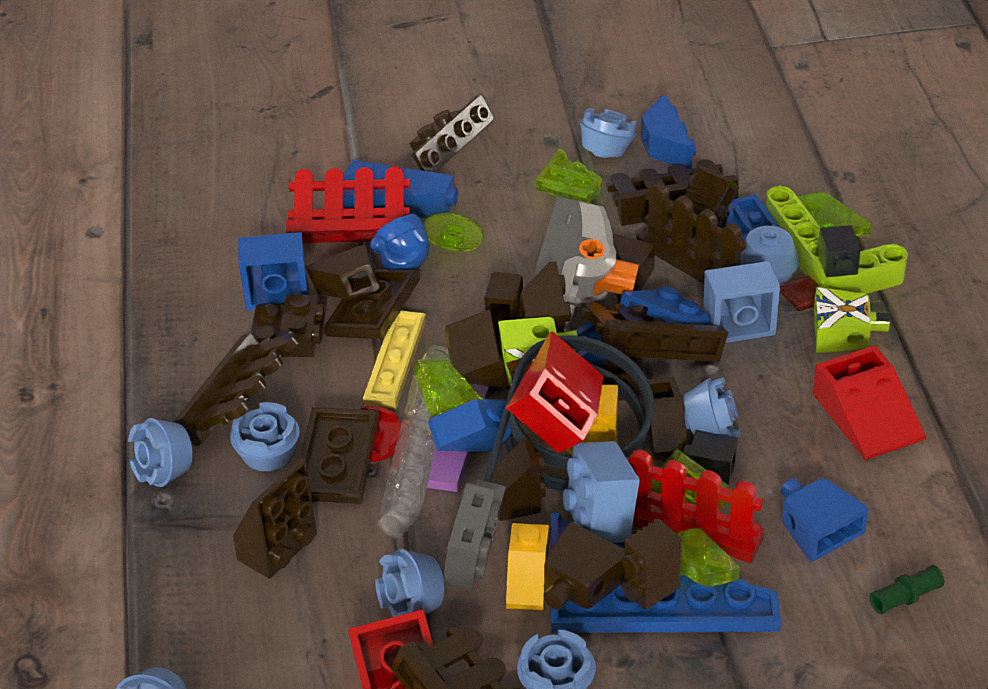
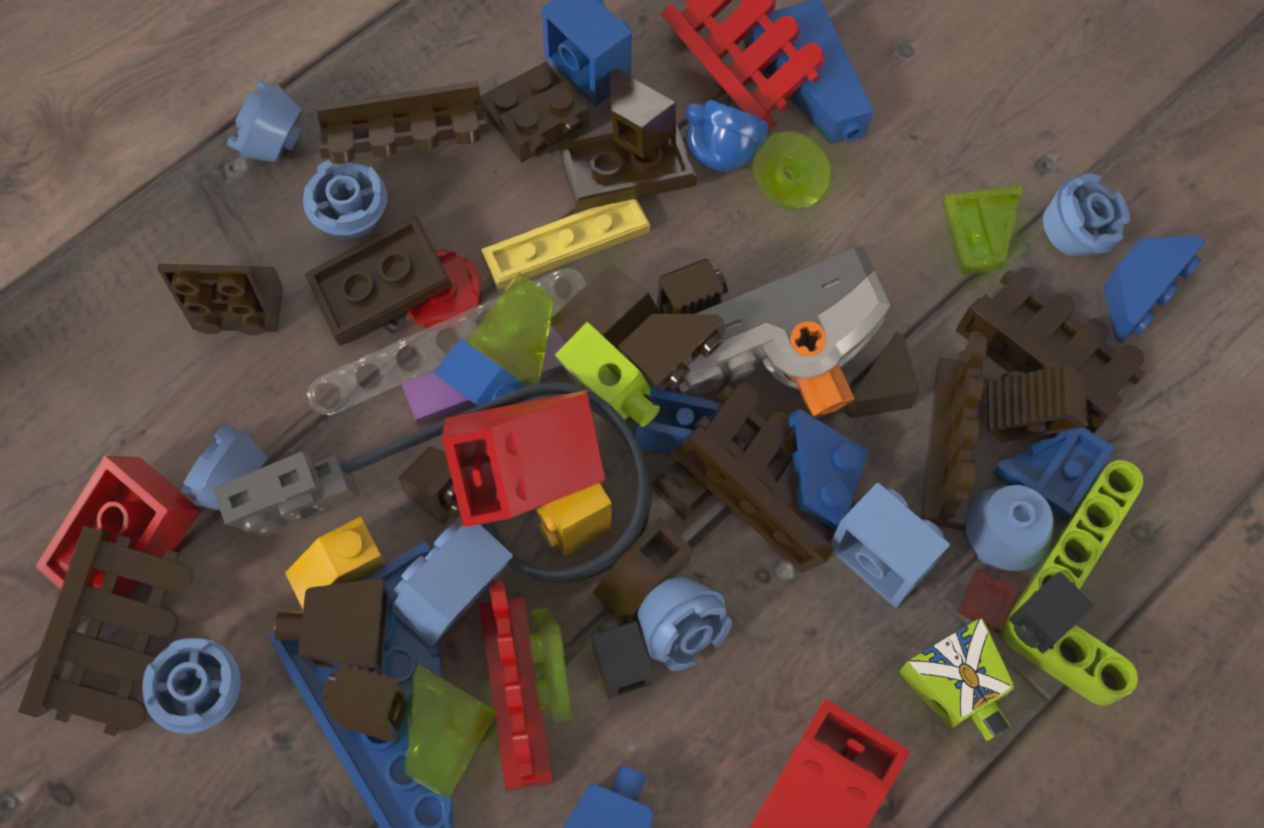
camera: 50 degrees right, 25 degrees up
dark brown bracket [409,95,493,172] -> none
clear neon green wing [797,192,872,236] -> none

